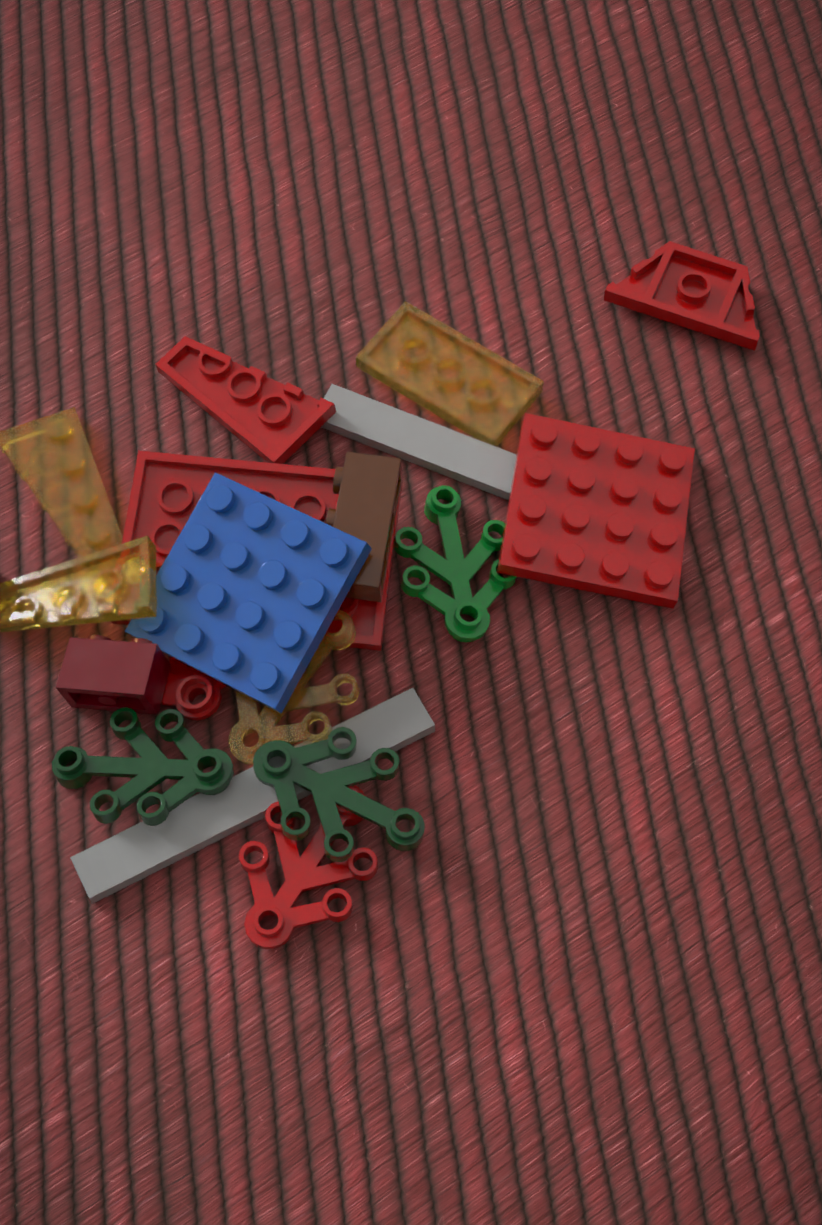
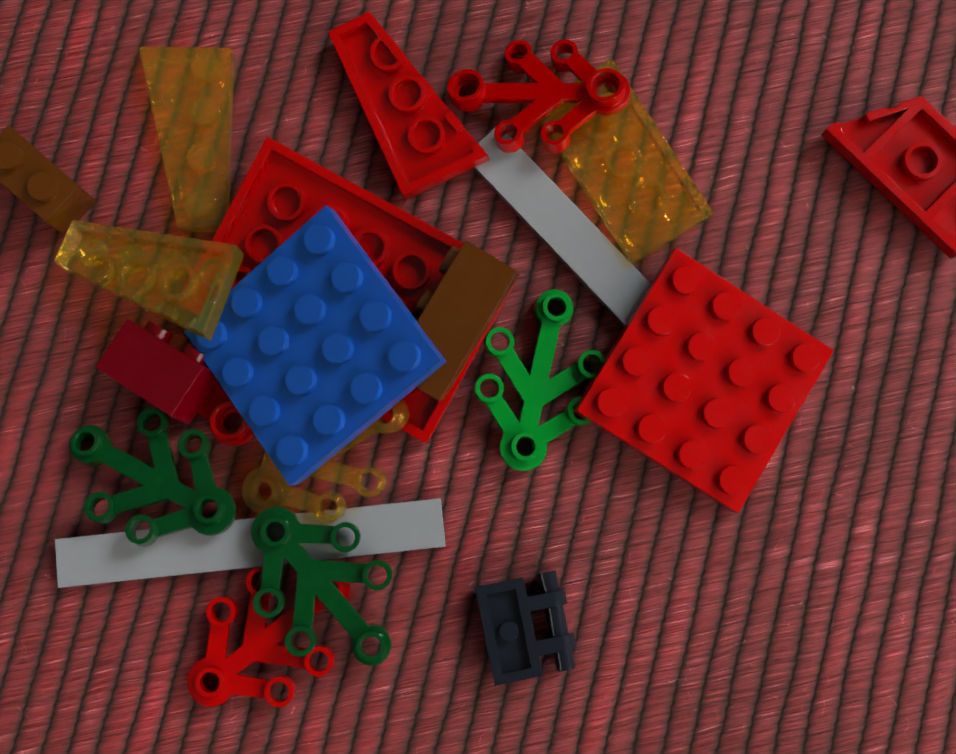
camera: 20 degrees right, 20 degrees up
none -> red plant [447,39,631,153]
none -> black plate [475,570,577,686]

